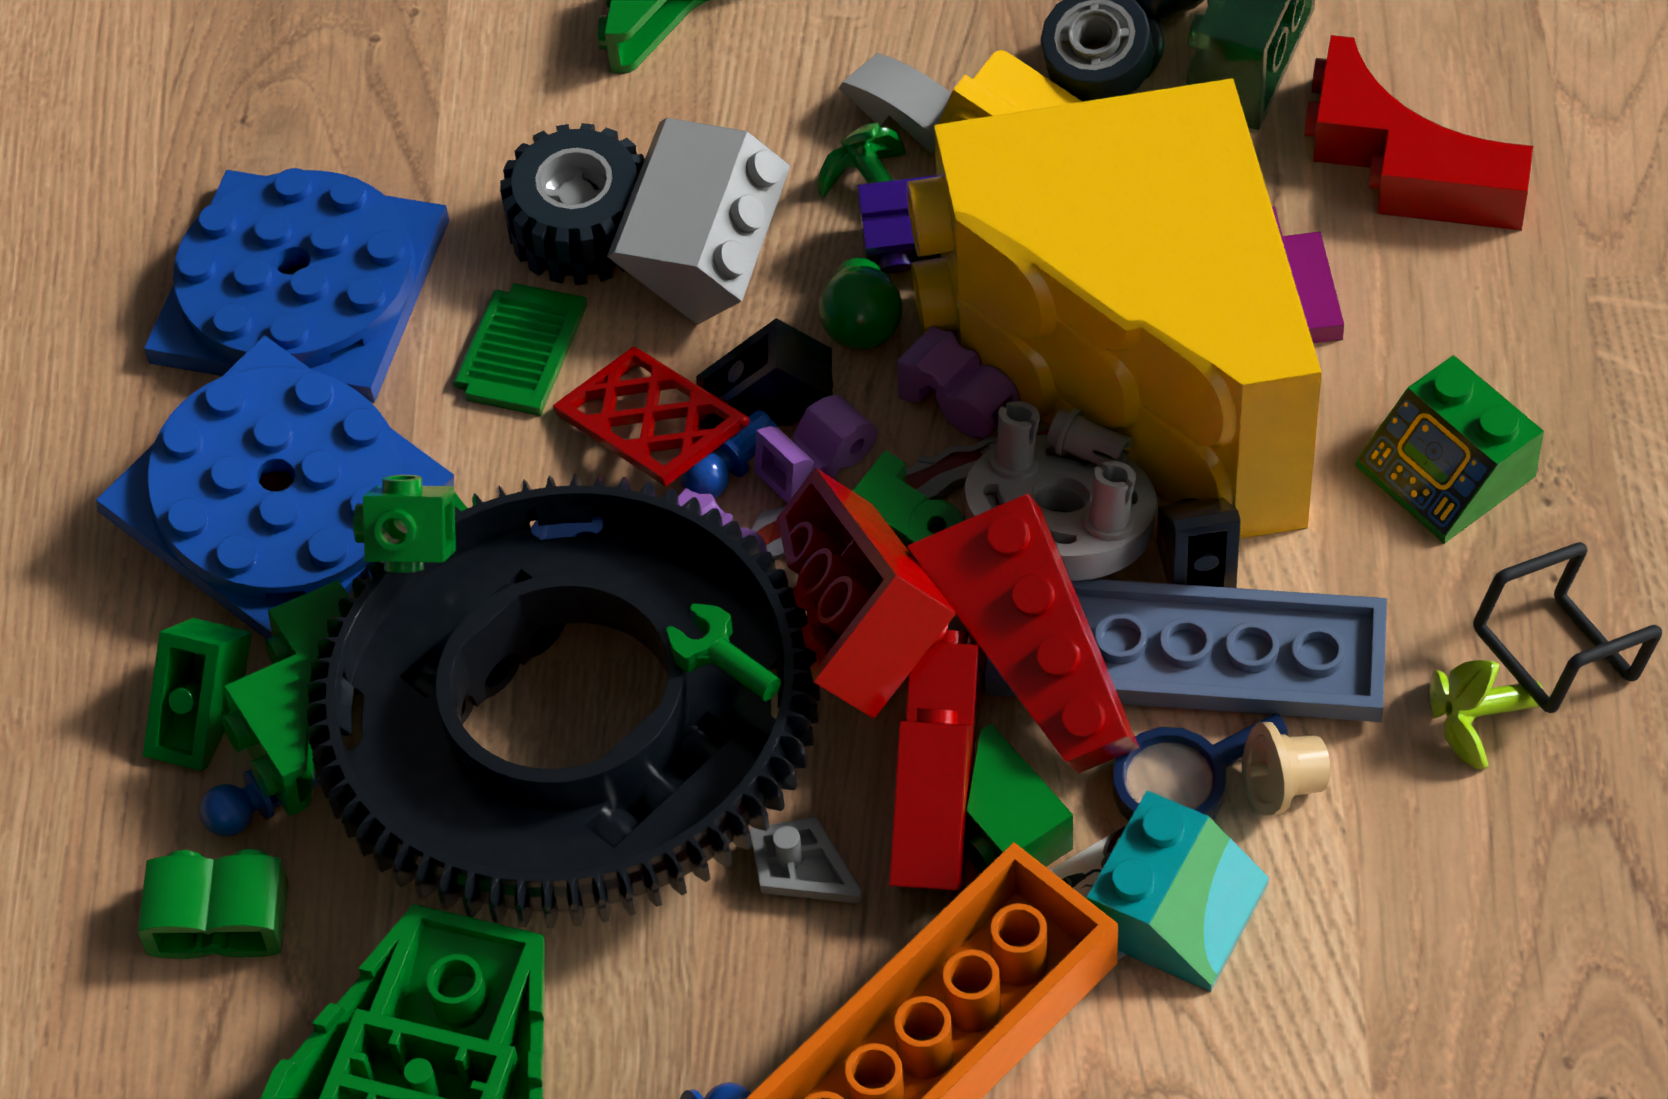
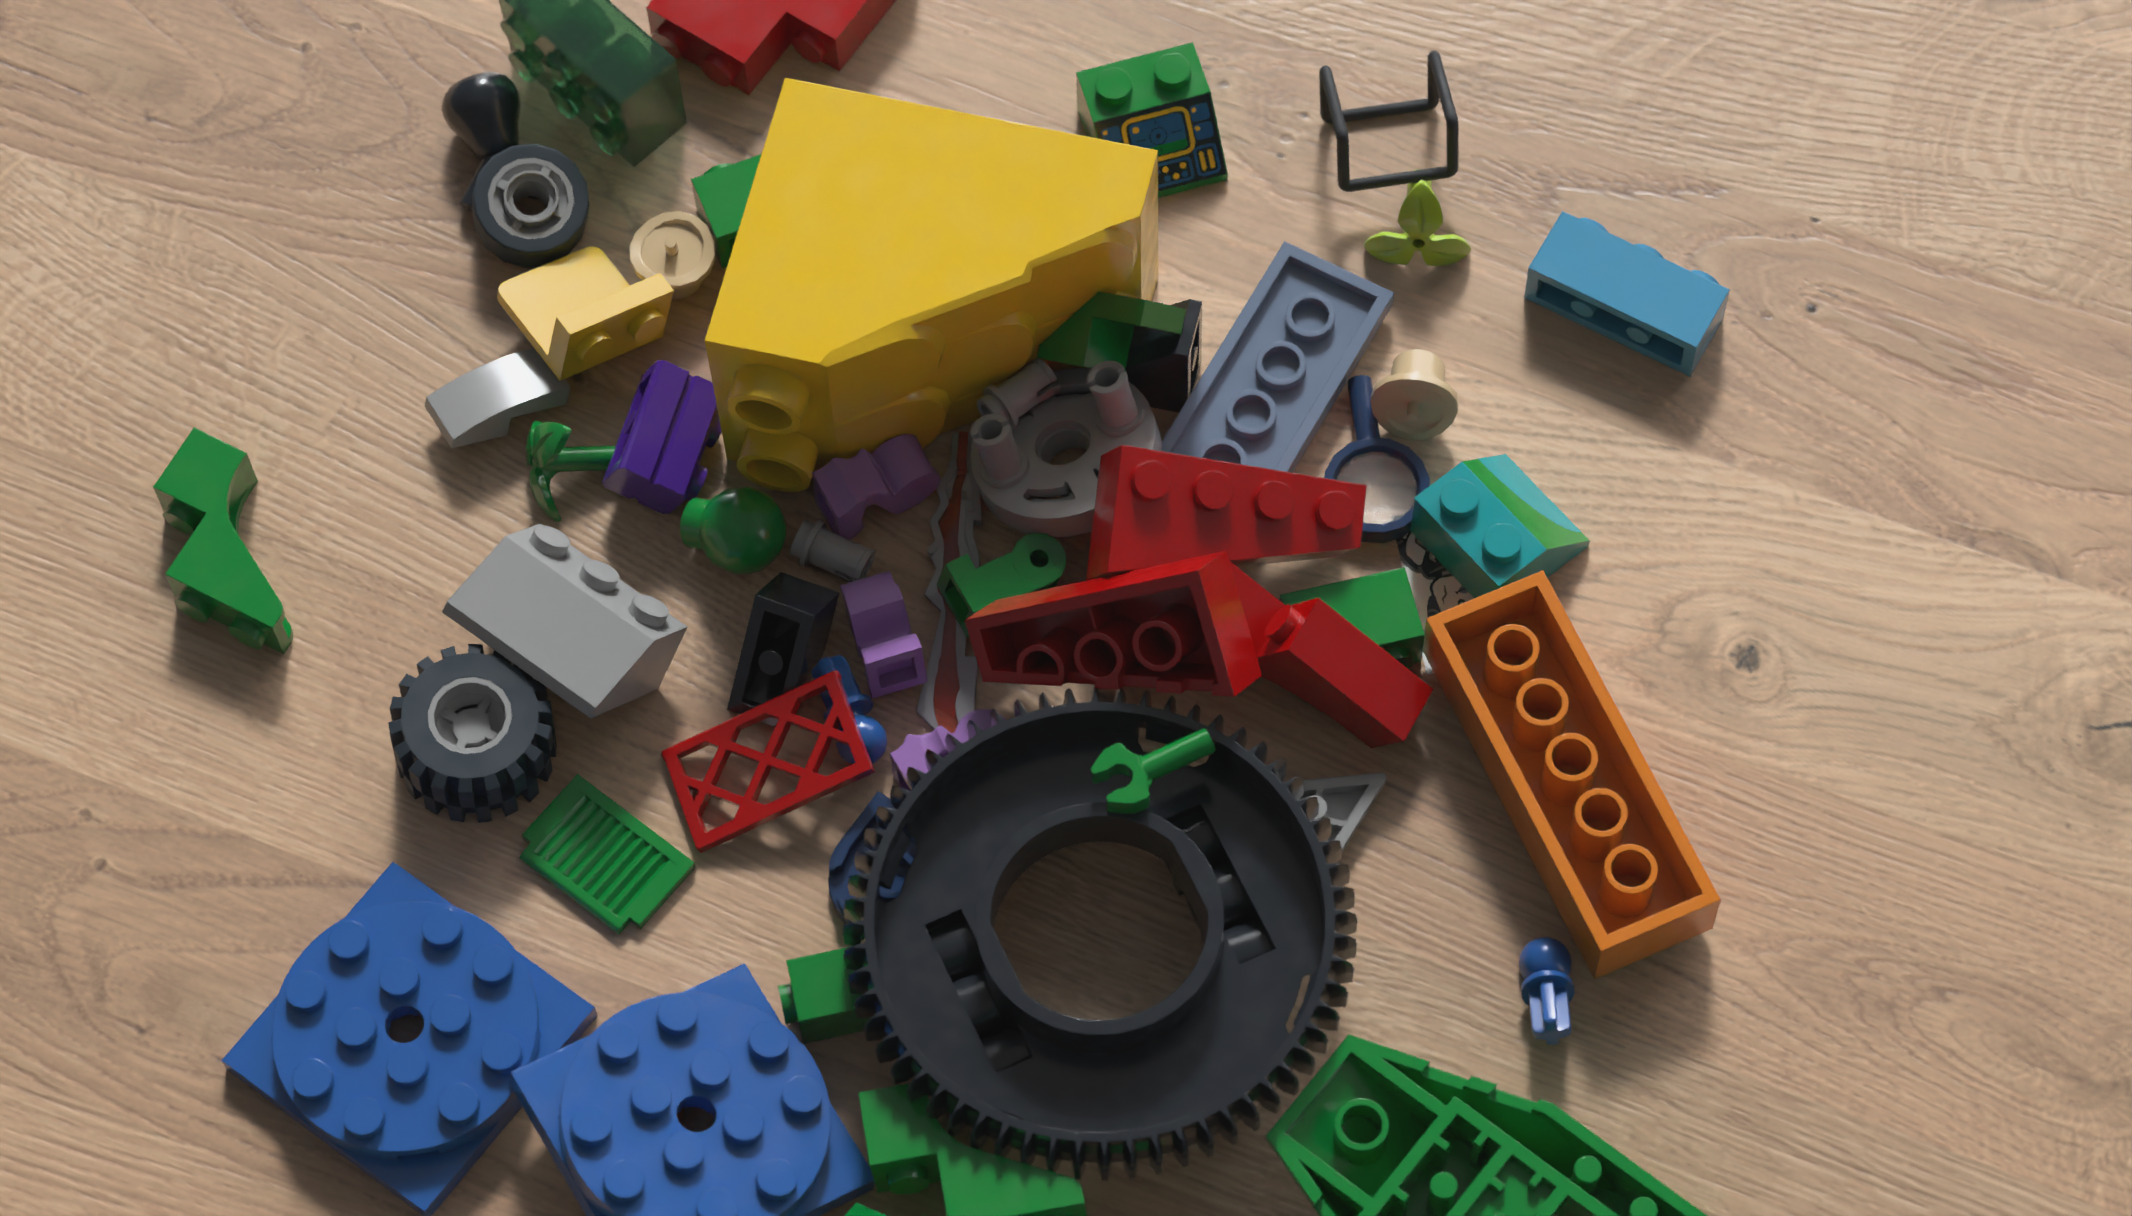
camera: 70 degrees left, 10 degrees up
green brick [353,475,456,573] -> none
none -> light grey pin [790,520,876,582]
none -> green slope [1037,292,1186,372]
none -> dark azure brick [1524,211,1730,377]

